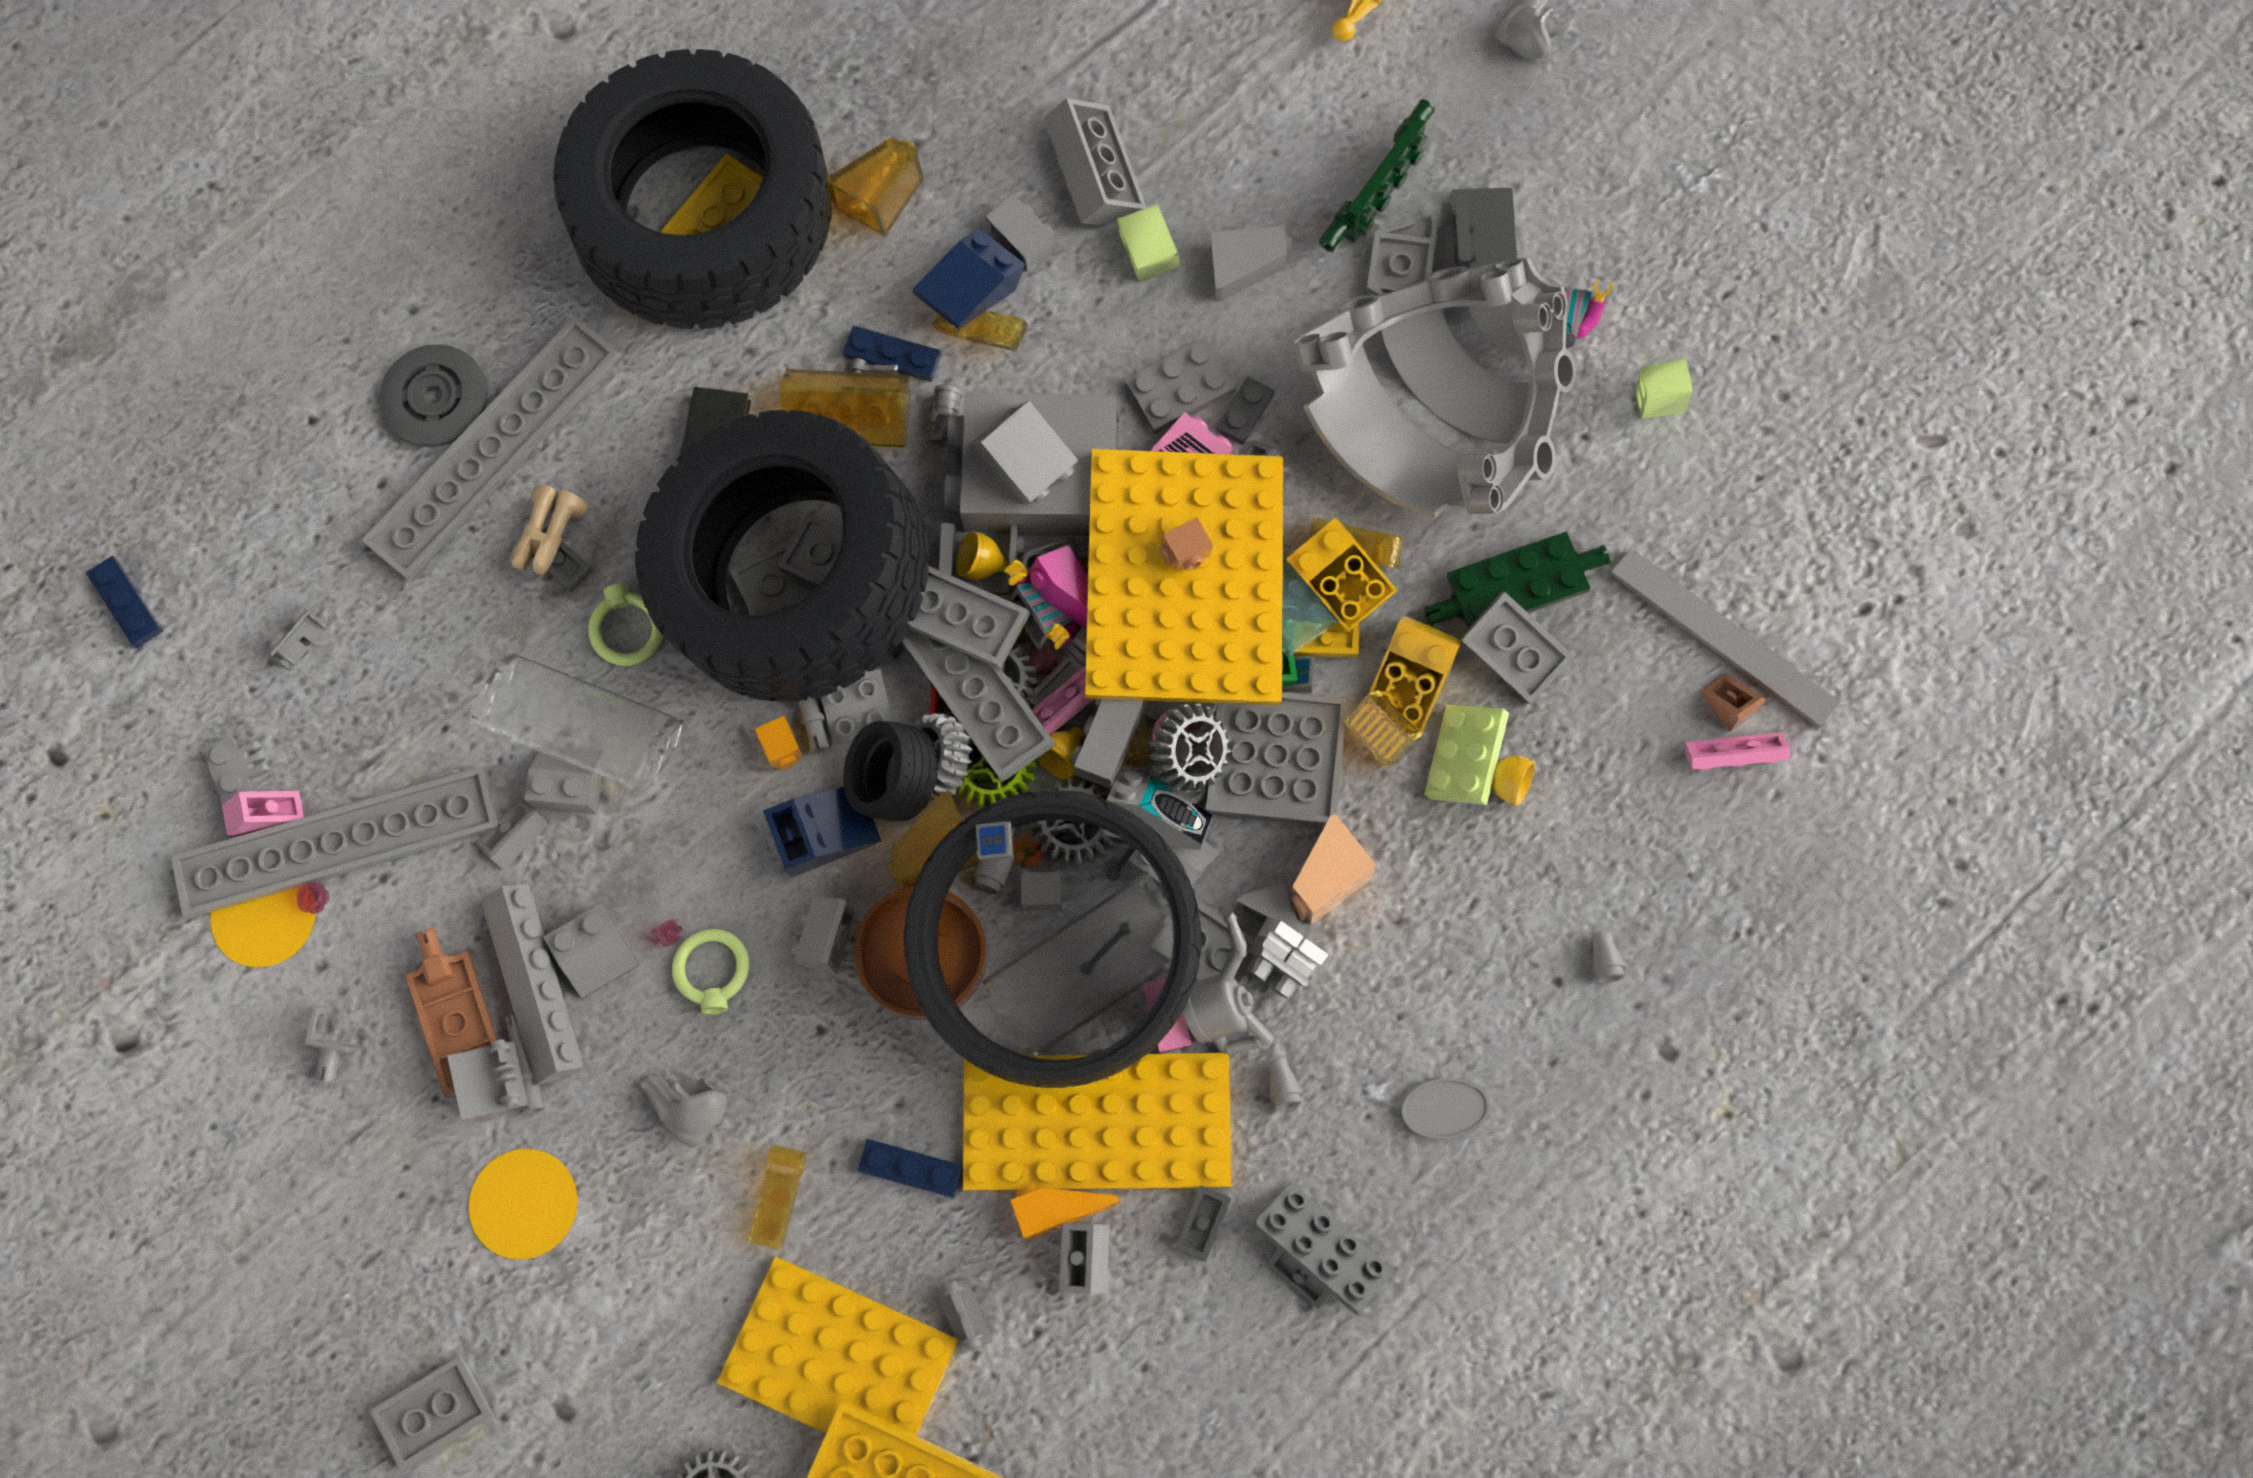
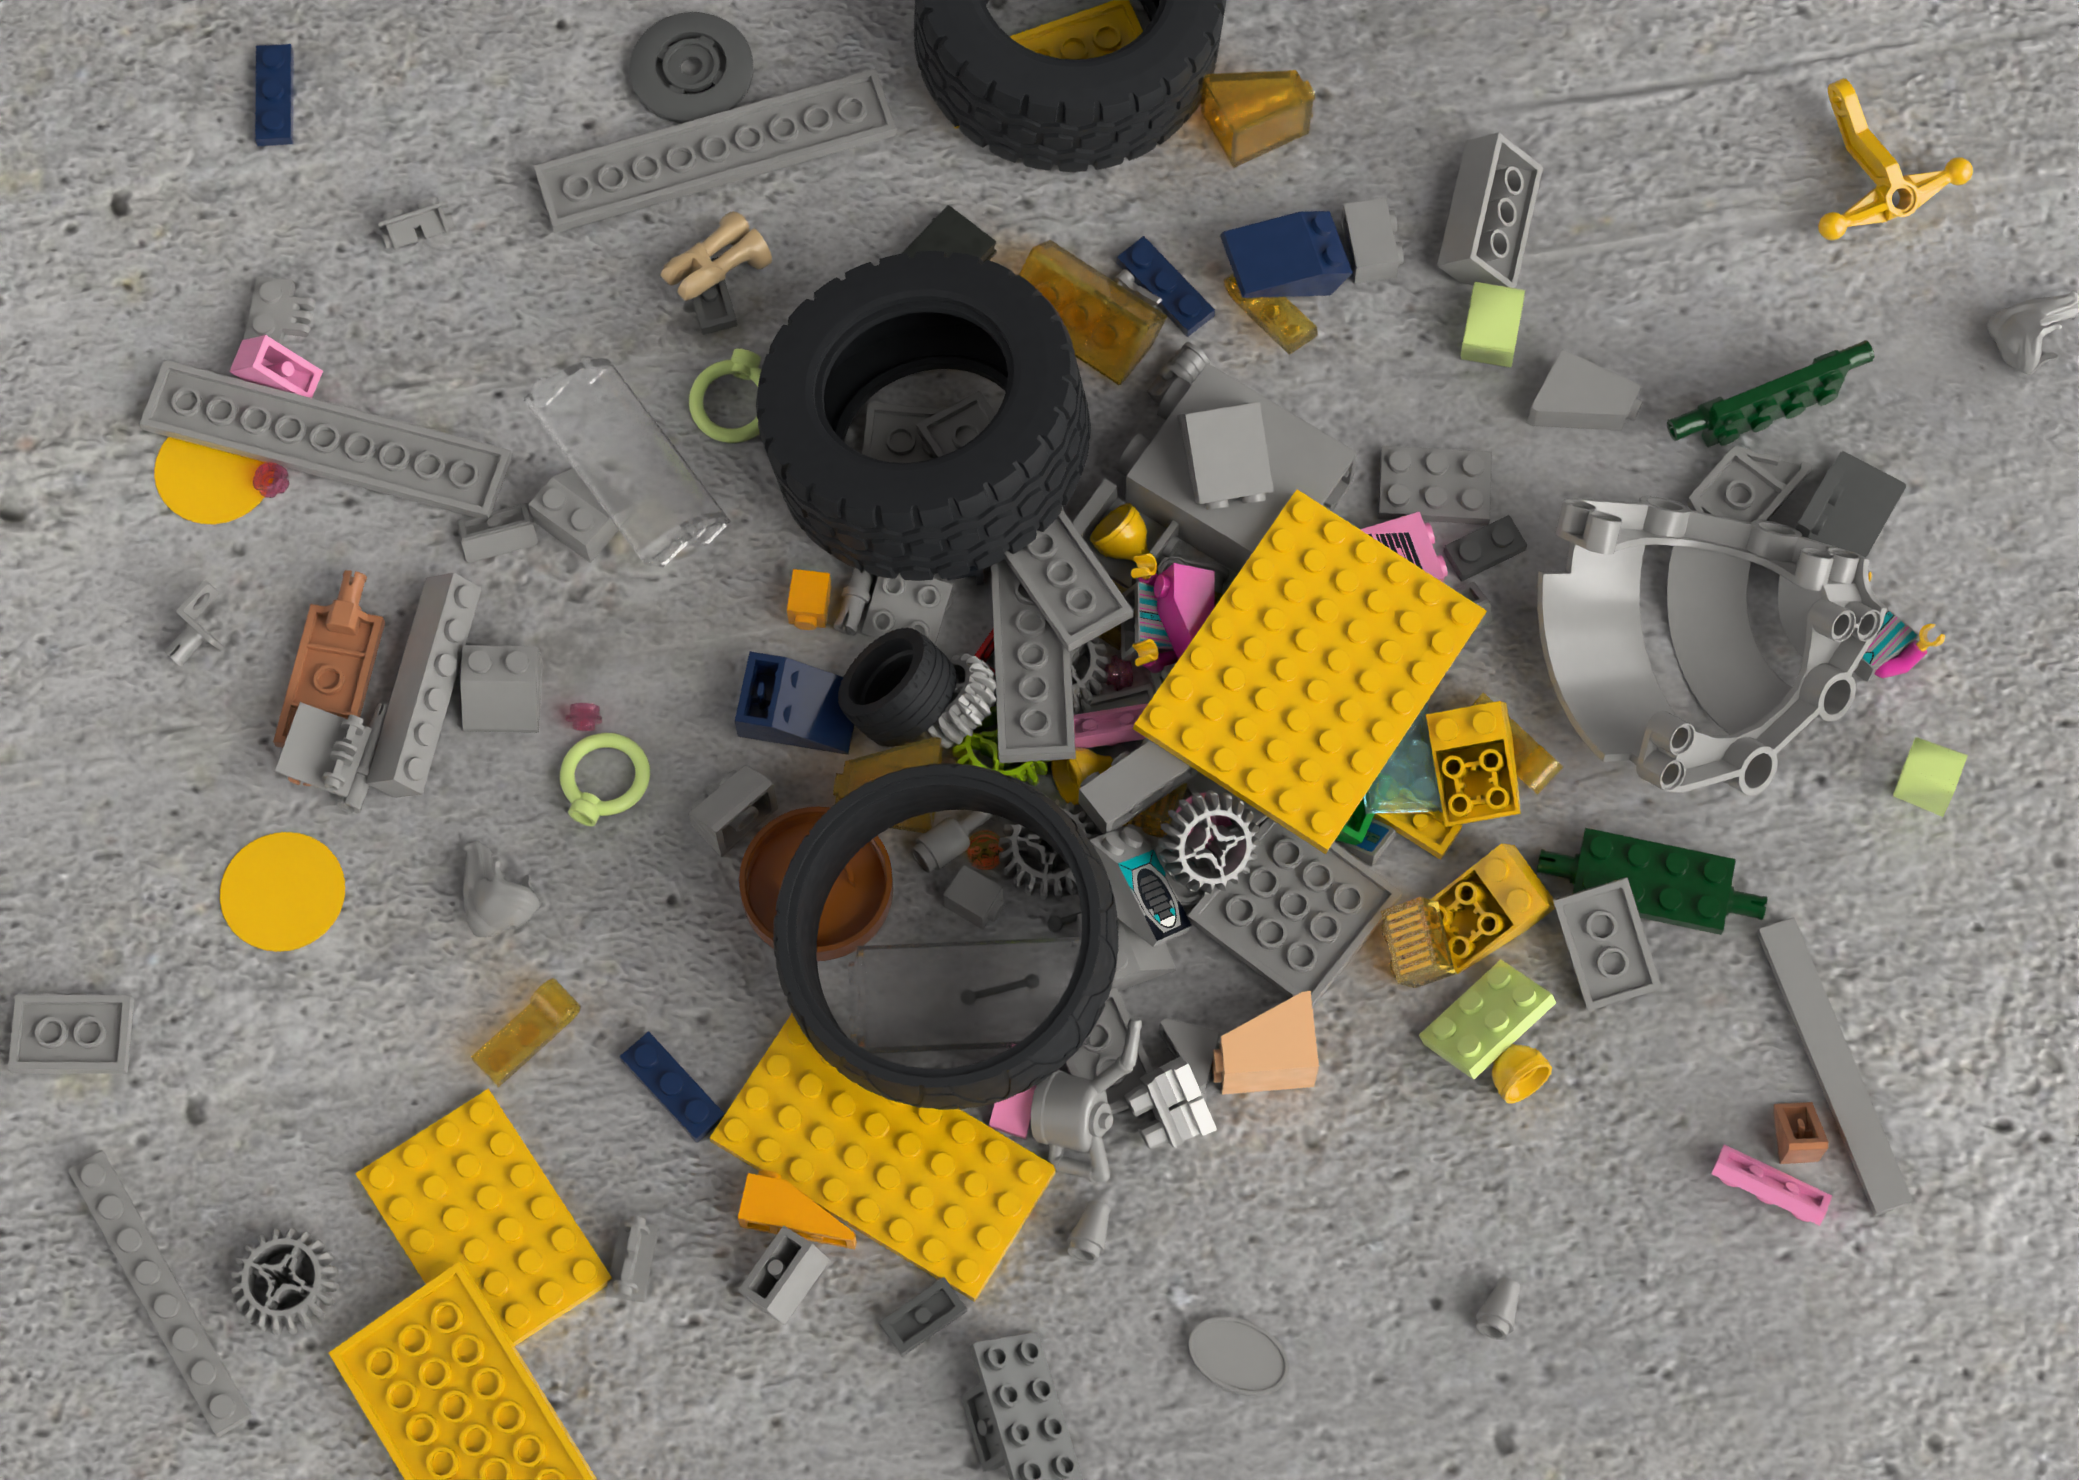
camera: 25 degrees right, 5 degrees down
slope [976,821,1013,860] -> none
nougat brick [1159,518,1213,572] -> none

